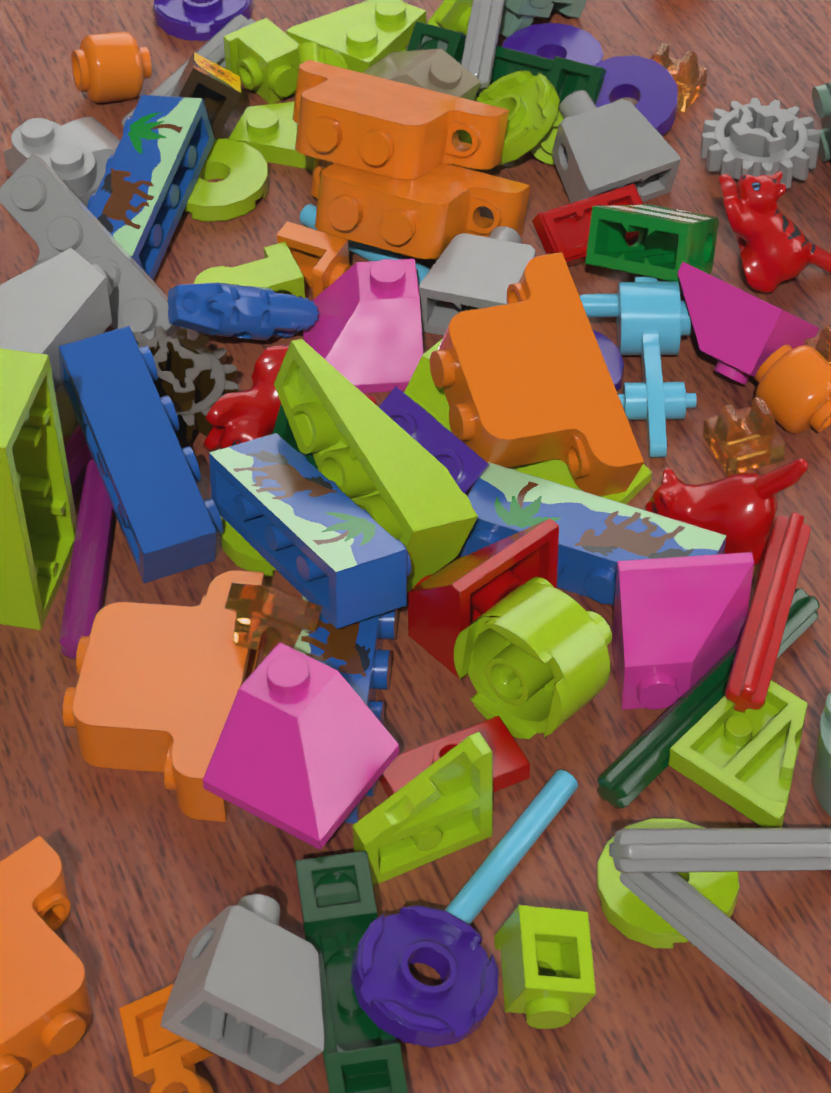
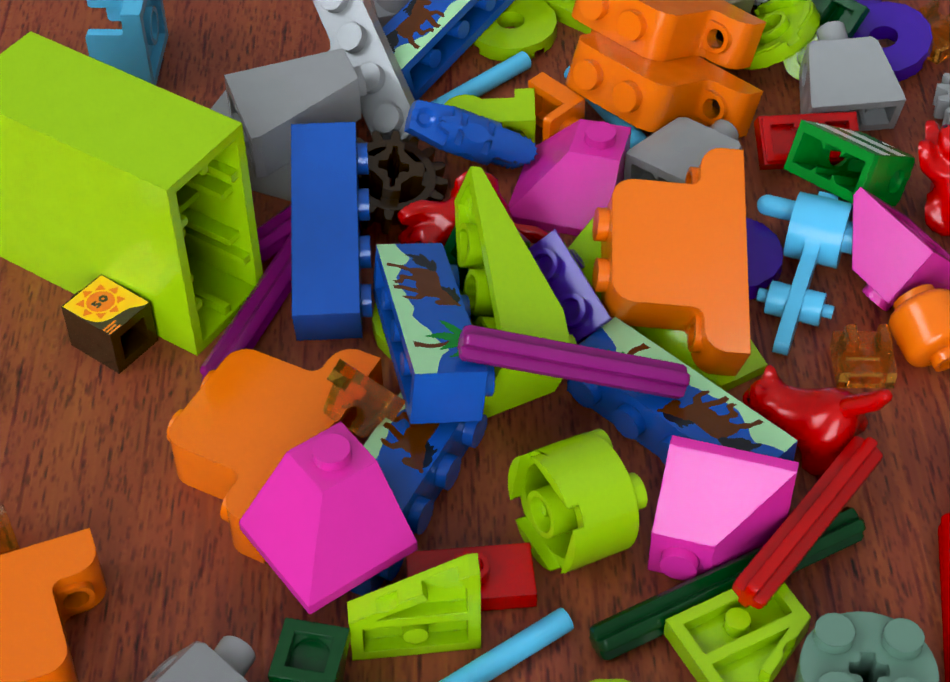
camera: 20 degrees right, 0 degrees up
red slope [407,518,559,679] -> none
none -> medium azure bar [431,51,532,104]
none -> magenta axle [457,325,690,399]

